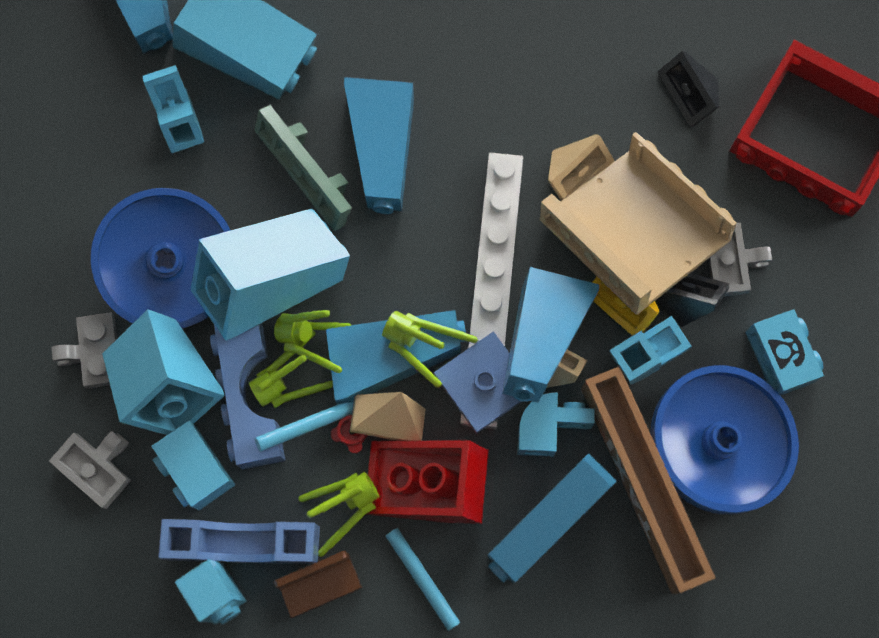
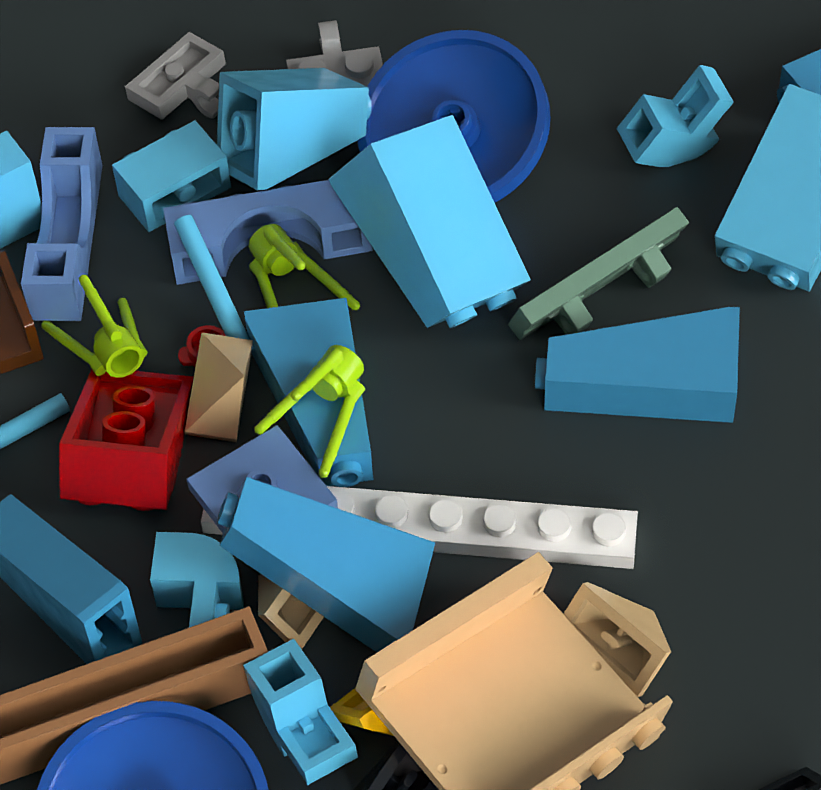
camera: 90 degrees right, 20 degrees down
lime plant [274,310,351,373] -> none

